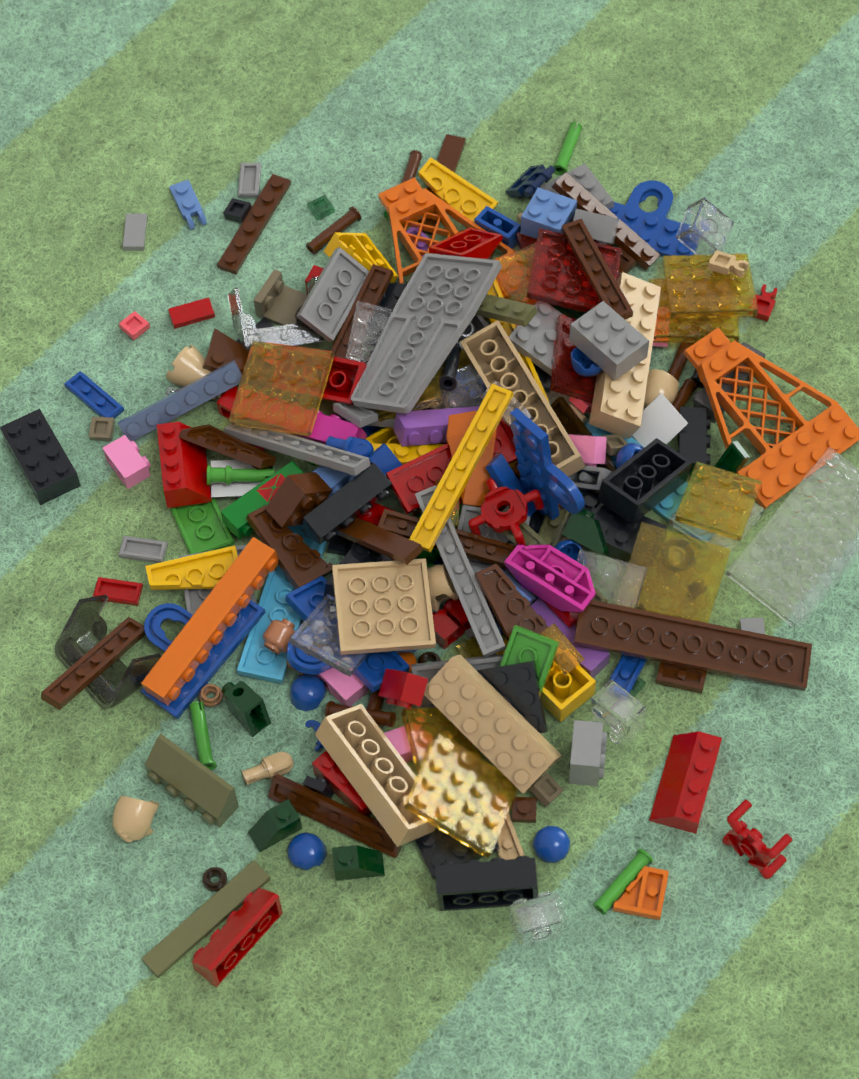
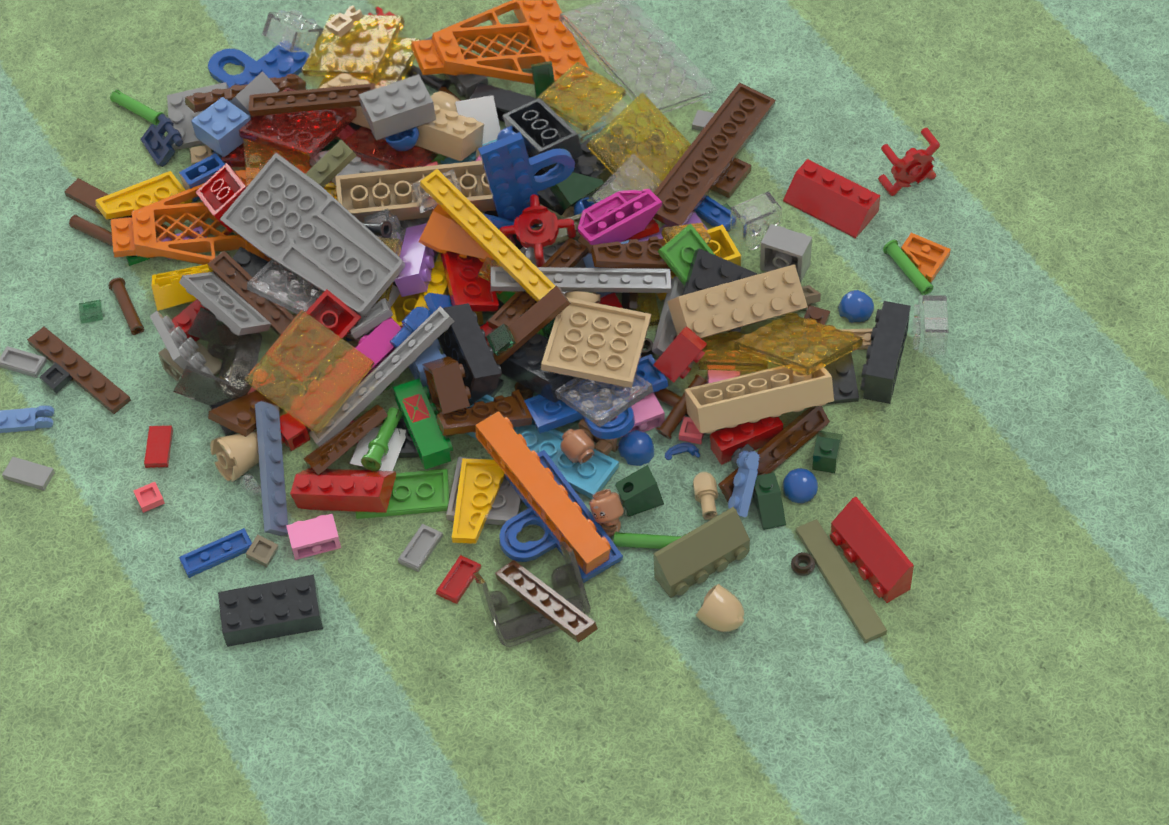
camera: 70 degrees left, 5 degrees down
none -> light grey plate [150,311,216,392]
none -> clear green tile [486,323,516,356]
none -> nougat head [589,489,624,526]
none -> medium blue hinge [728,451,760,517]

